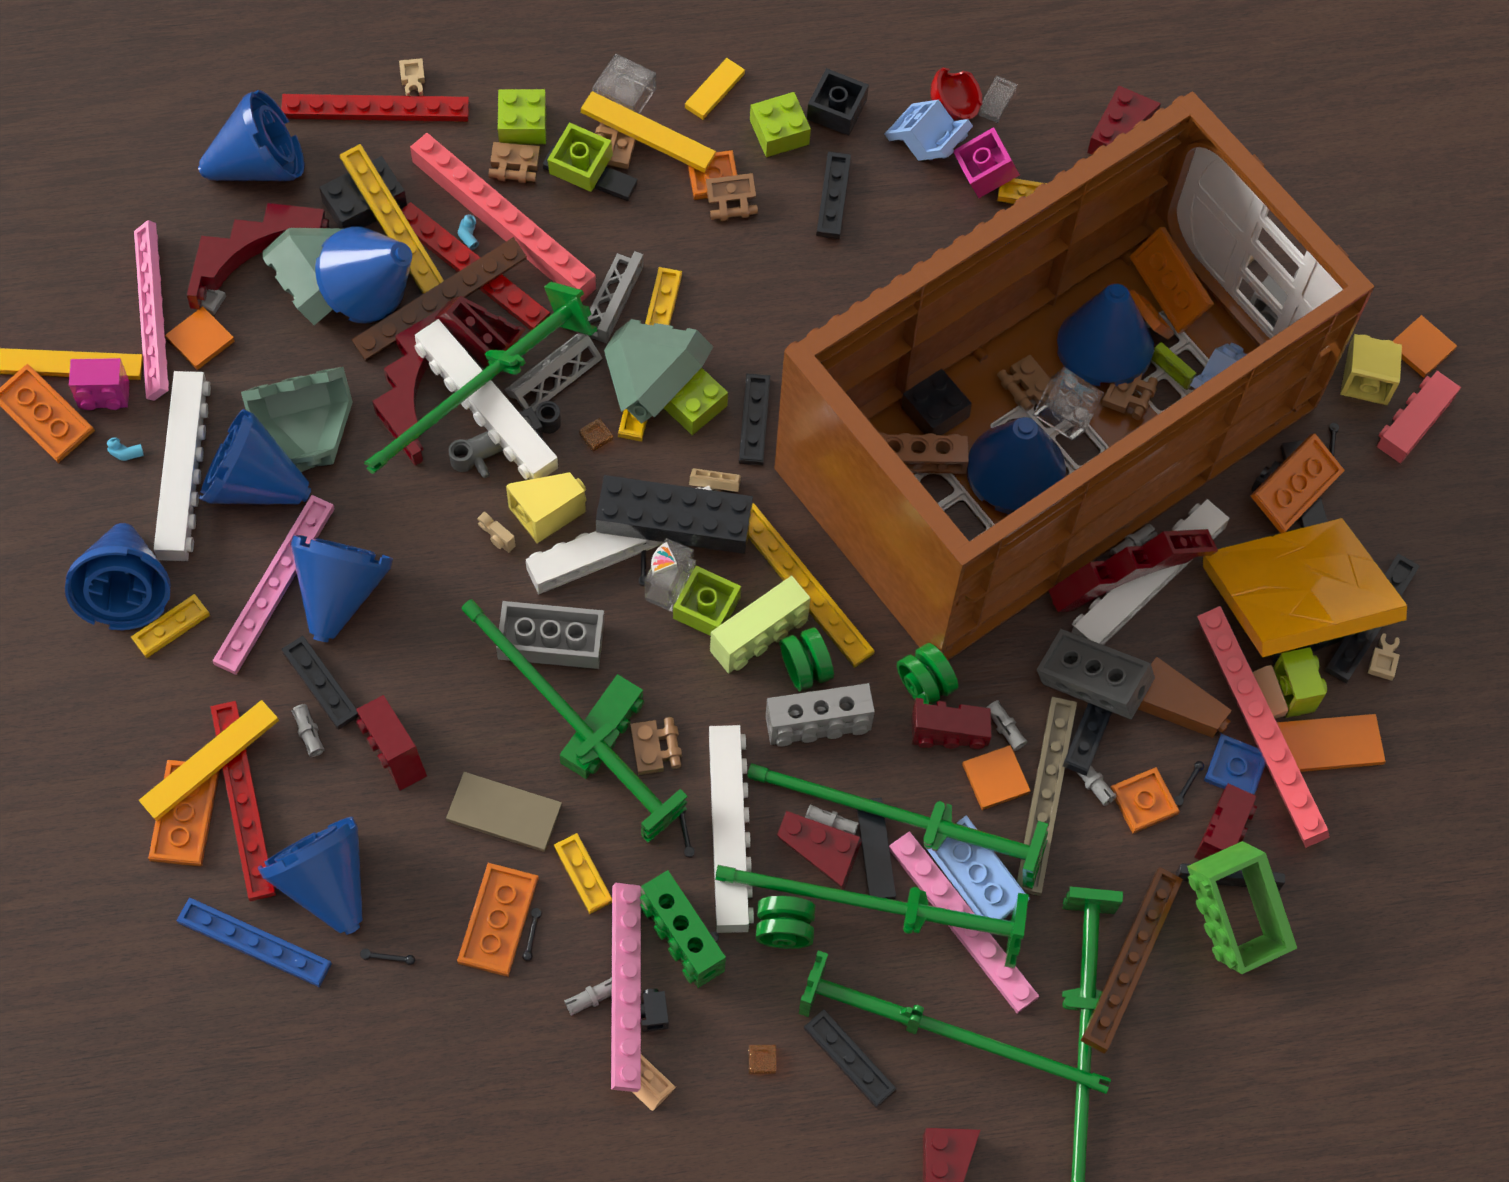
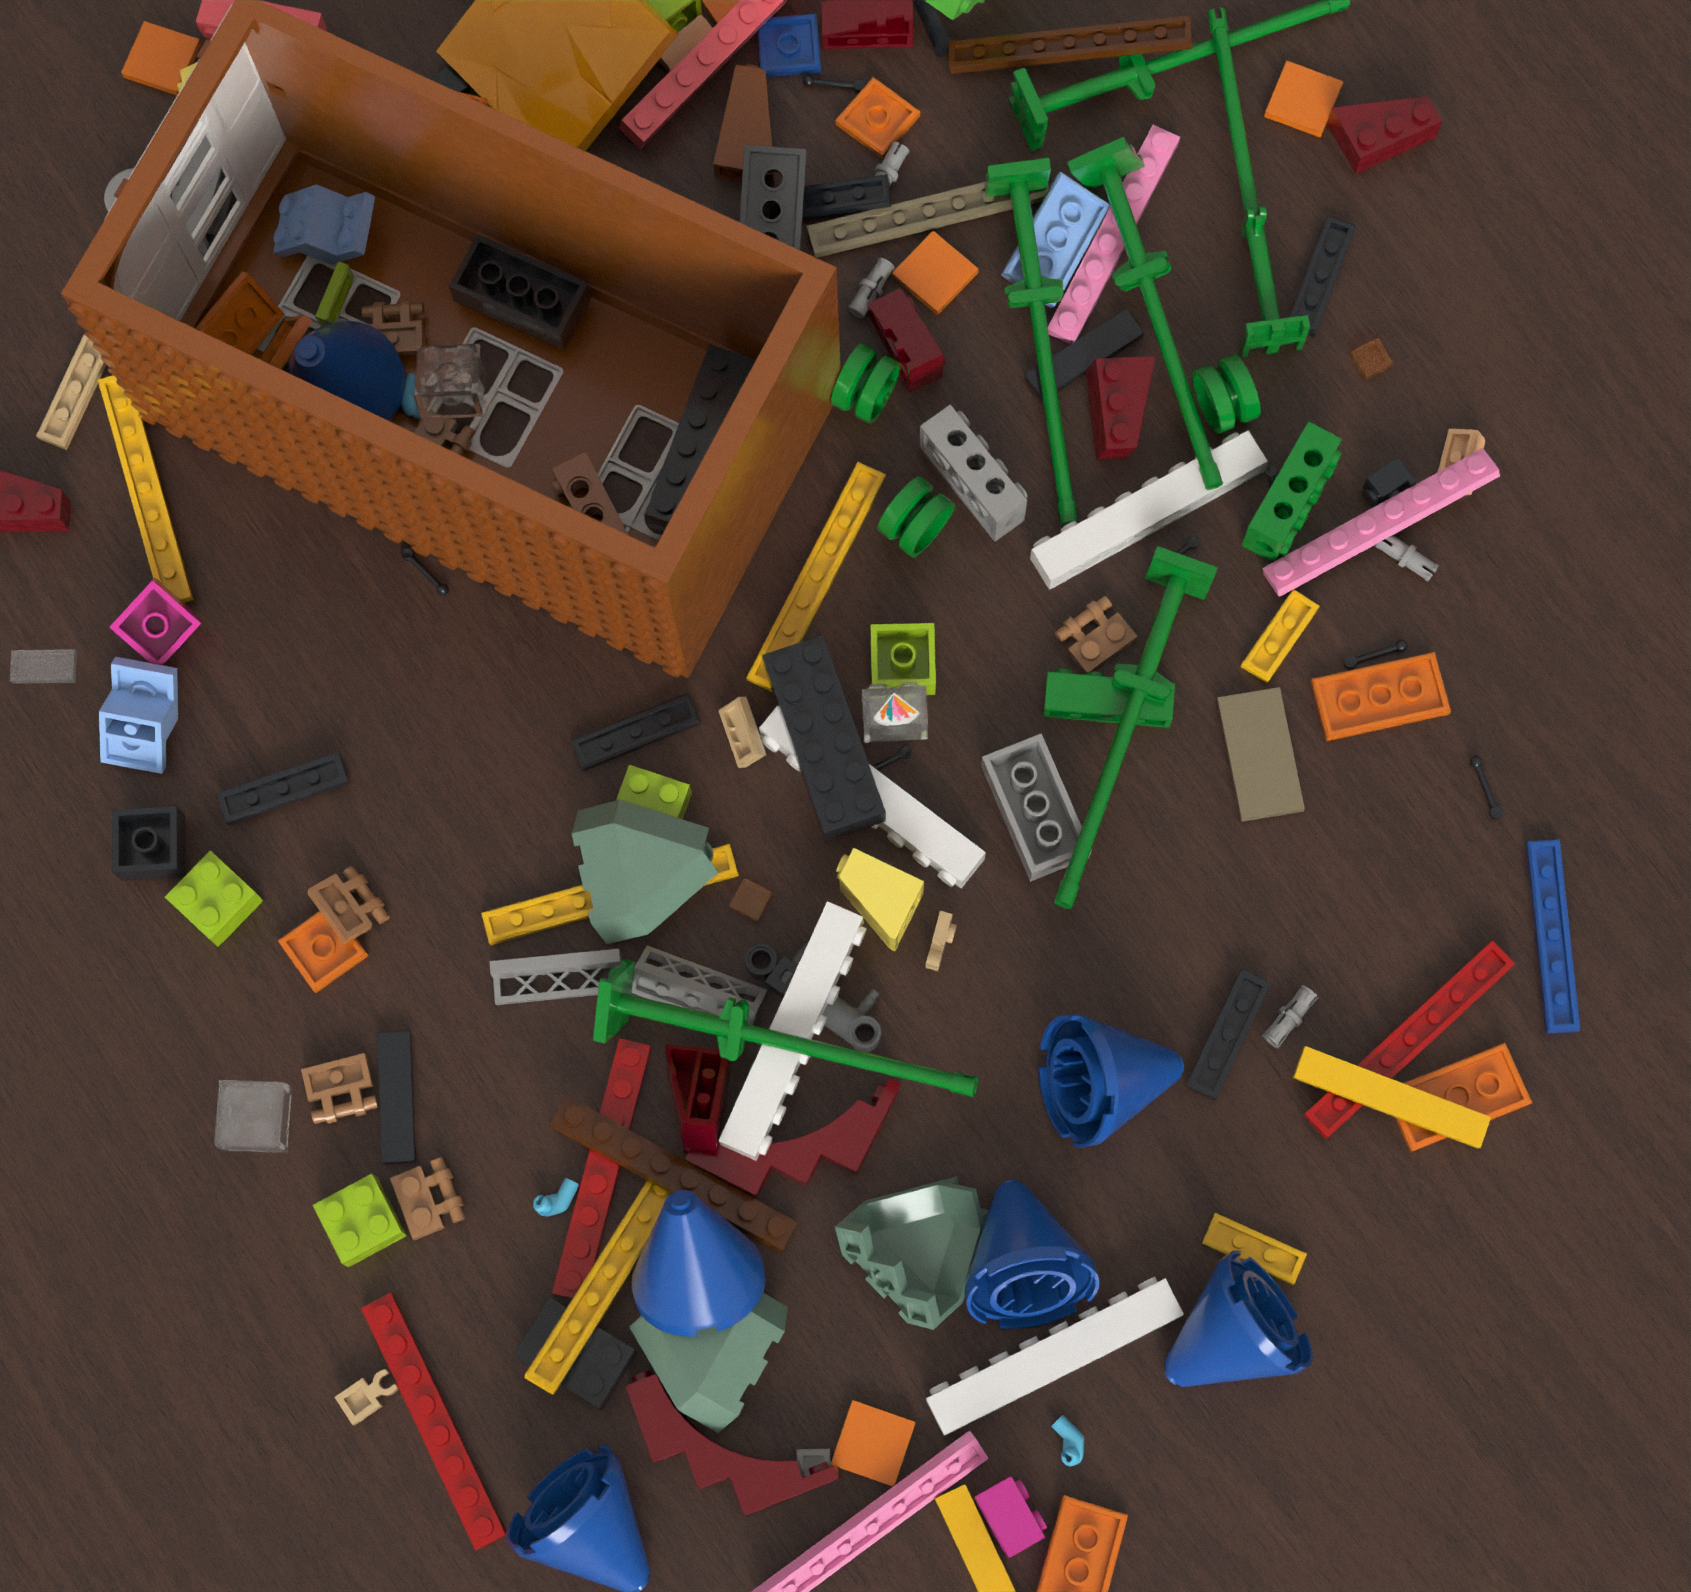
camera: 110 degrees left, 10 degrees up
bright pink plate [213,495,335,675] -> none
blue cone [258,817,363,935] -> none
dark red wedge [356,695,427,791] -> none
coral brick [410,133,596,302] -> none
lime brick [547,122,613,192] -> none
yellow tile [581,91,716,173] -> none
yellow tile [685,58,745,120] -> none
yellowish green brick [710,576,811,674] -> none
light grey pin [805,804,859,835] -> none
red cylinder [930,67,982,121] -> none
blue cone [967,417,1066,514] -> none
none -> orange tile [1264,61,1344,138]

